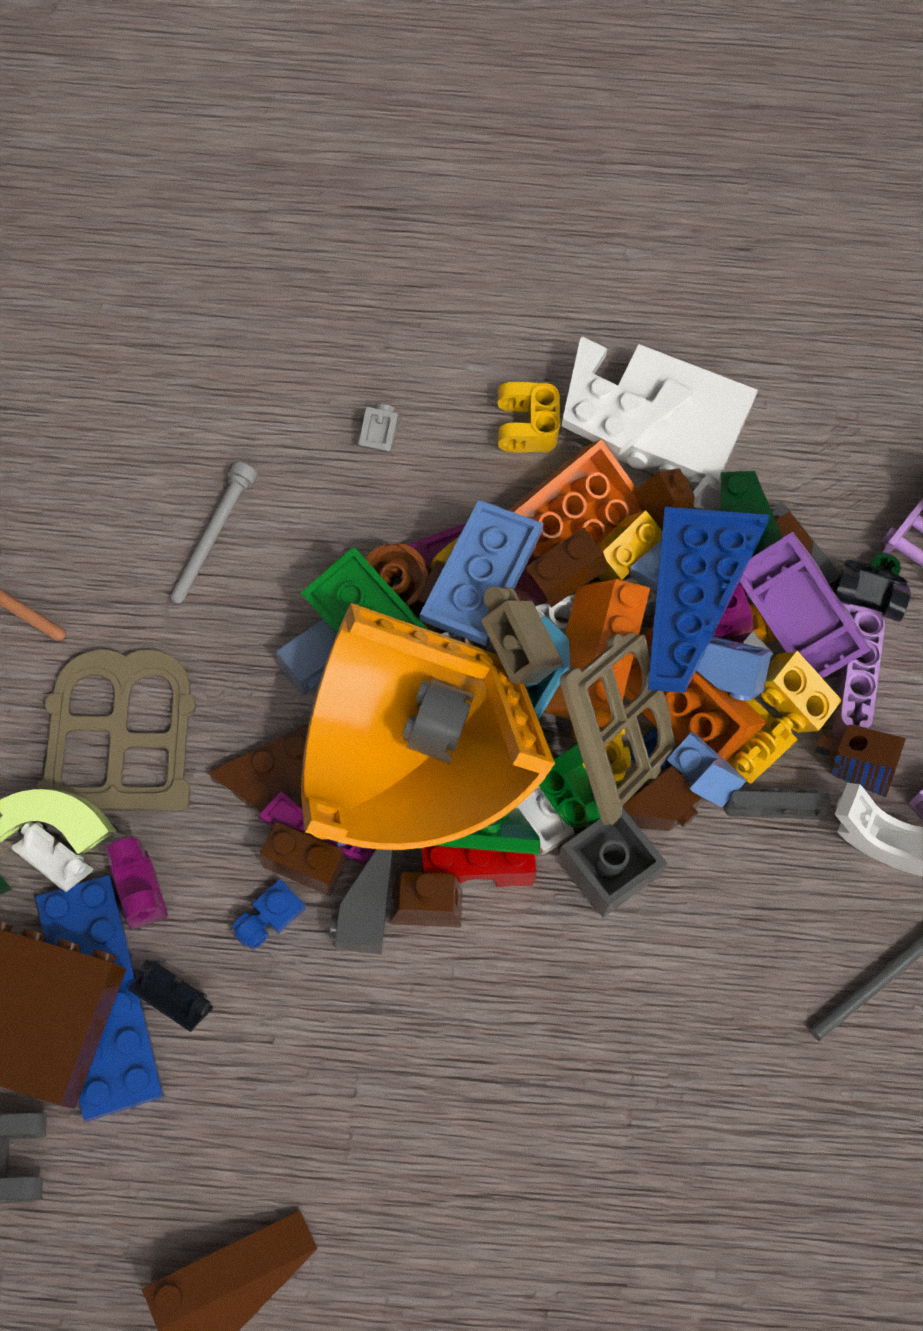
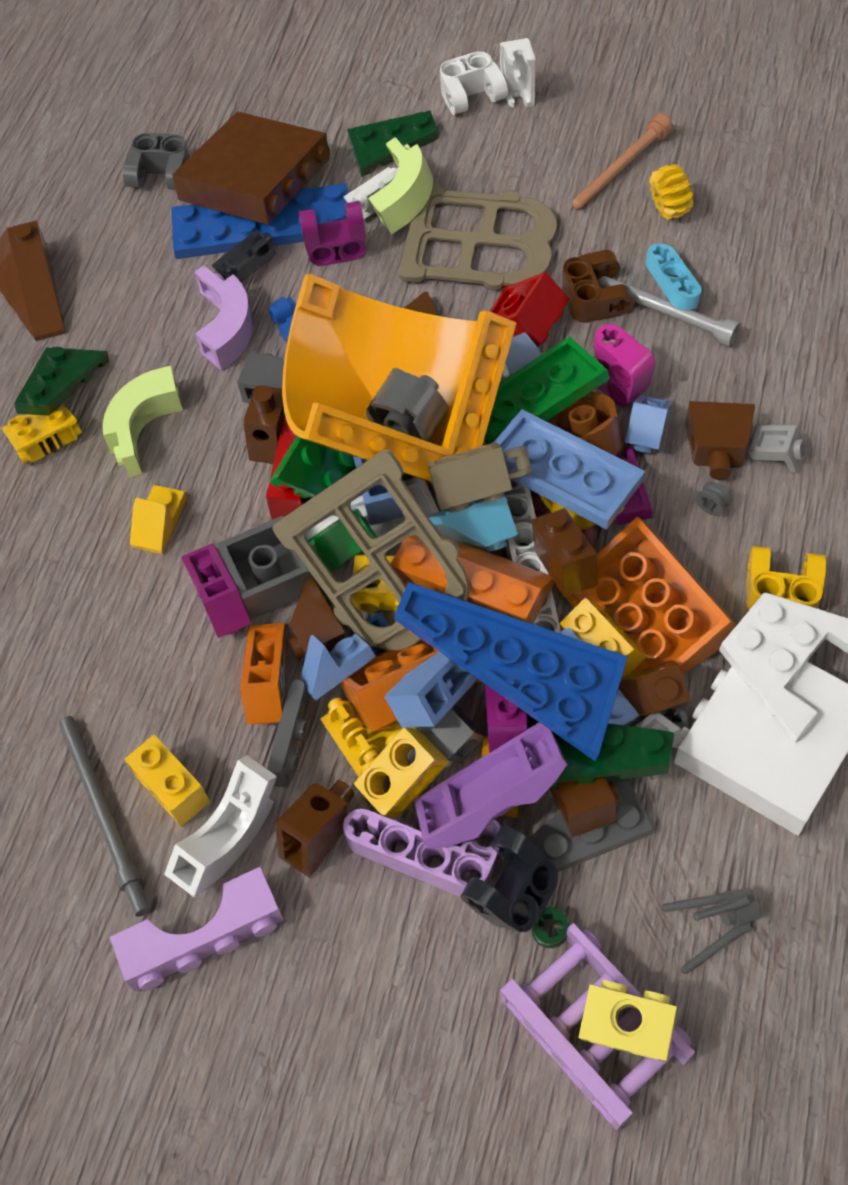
camera: 110 degrees right, 5 degrees down
none -> yellow hinge [1,403,82,464]
none -> dark green wing [14,346,109,416]
none -> yellowish green arch [103,366,183,477]
none -> yellow brick [124,734,210,827]
none -> yellow slope [130,485,187,555]
none -> magenta slope [181,543,251,638]
none -> lavender arch [194,265,253,371]
none -> orange slope [240,623,286,725]
none -> red slope [489,271,569,347]
none -> reddish brown piece [562,250,635,323]
none -> dark pink piece [593,324,656,407]
none -> medium blue slope [625,395,673,453]
none -> medium azure beam [645,243,702,310]
none -> yellow gear [649,164,693,220]
none -> dark grey plant [662,888,761,974]
none -> reddish brown torso [685,401,755,480]
none -> dark grey bush [696,482,732,516]

